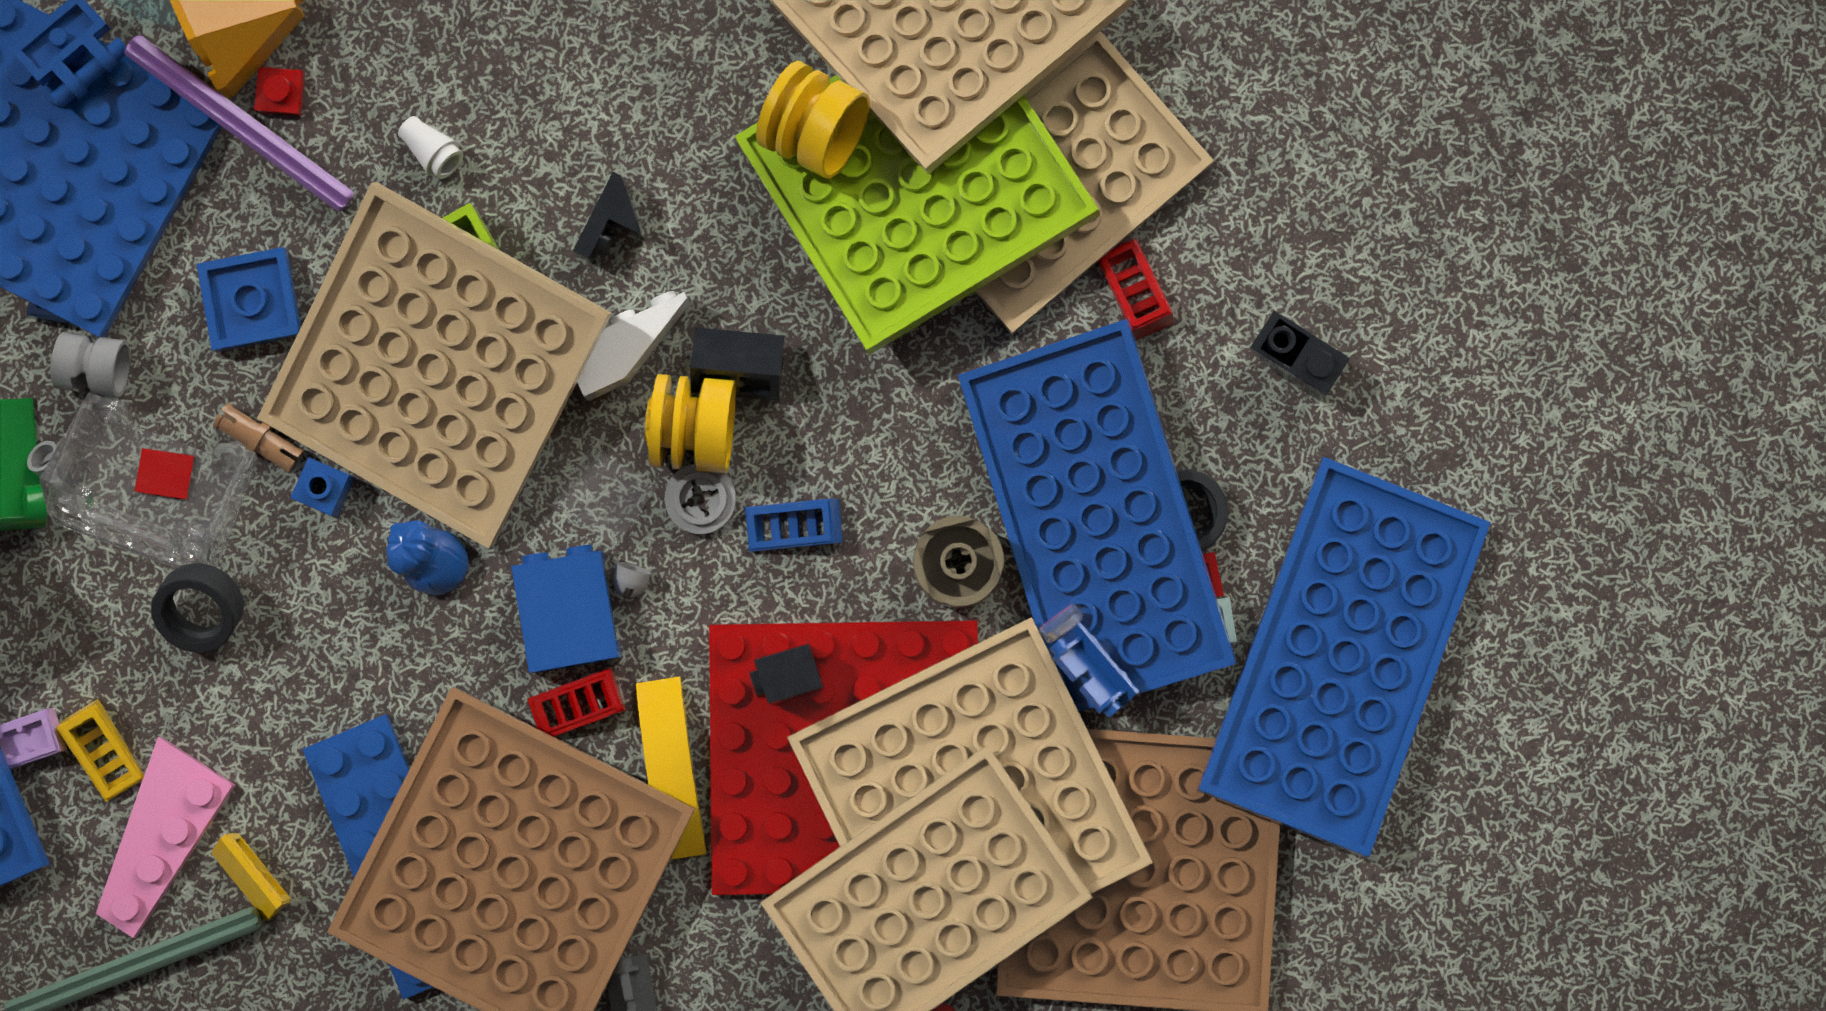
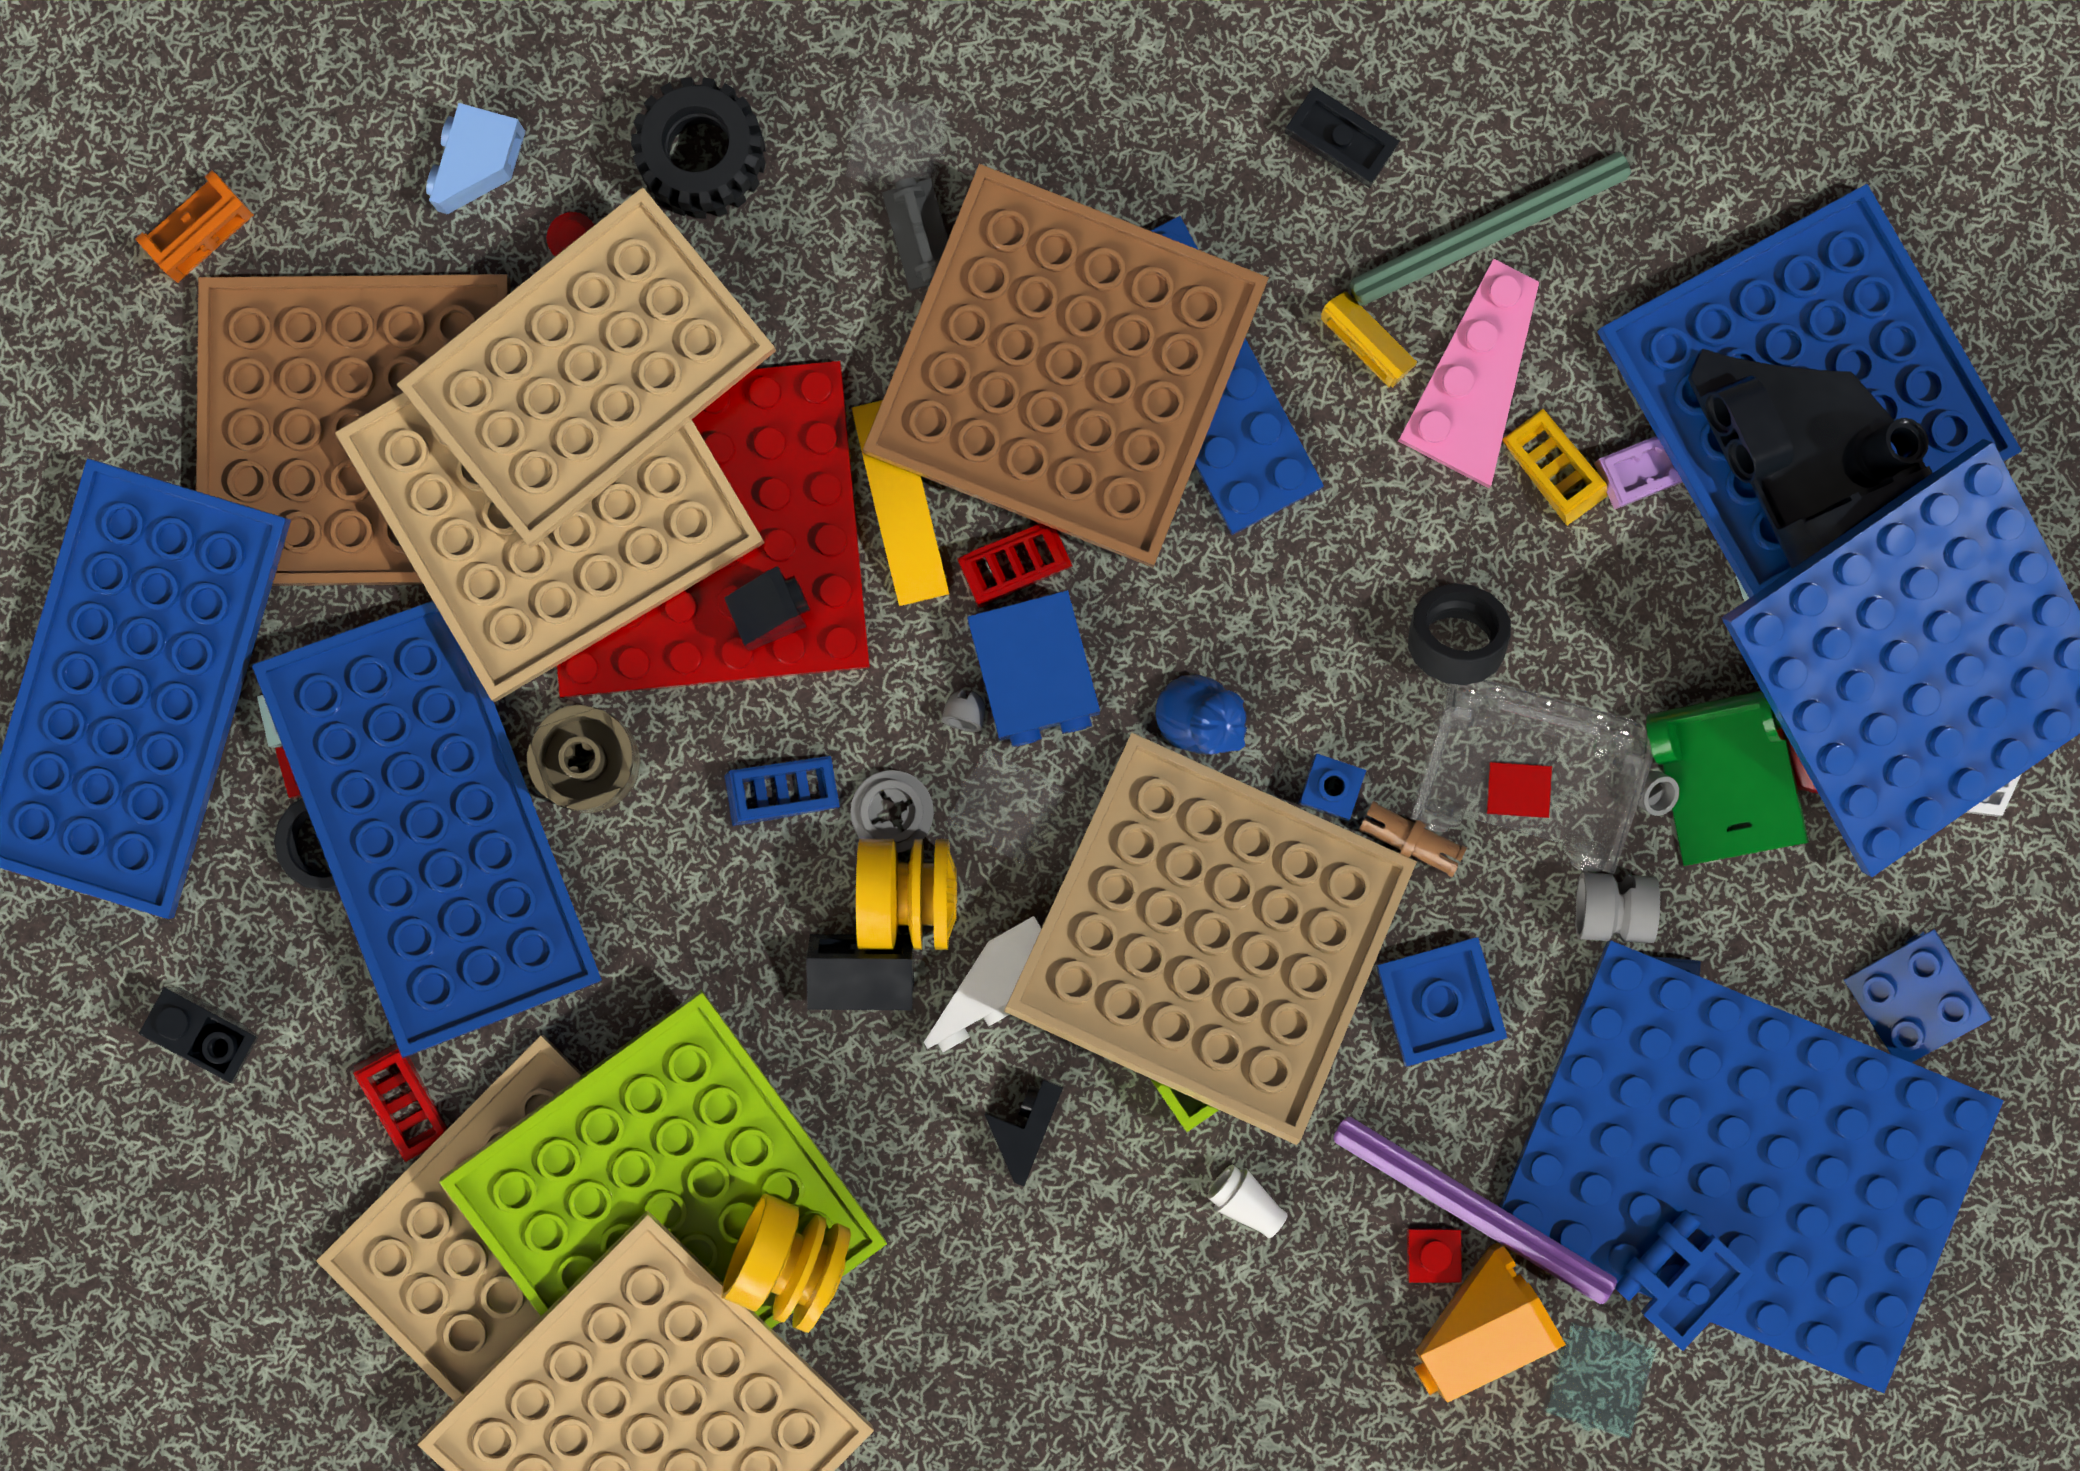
camera: 175 degrees right, 0 degrees up
clear tile [1038,603,1083,643] -> none
blue hinge [1050,623,1139,718] -> none

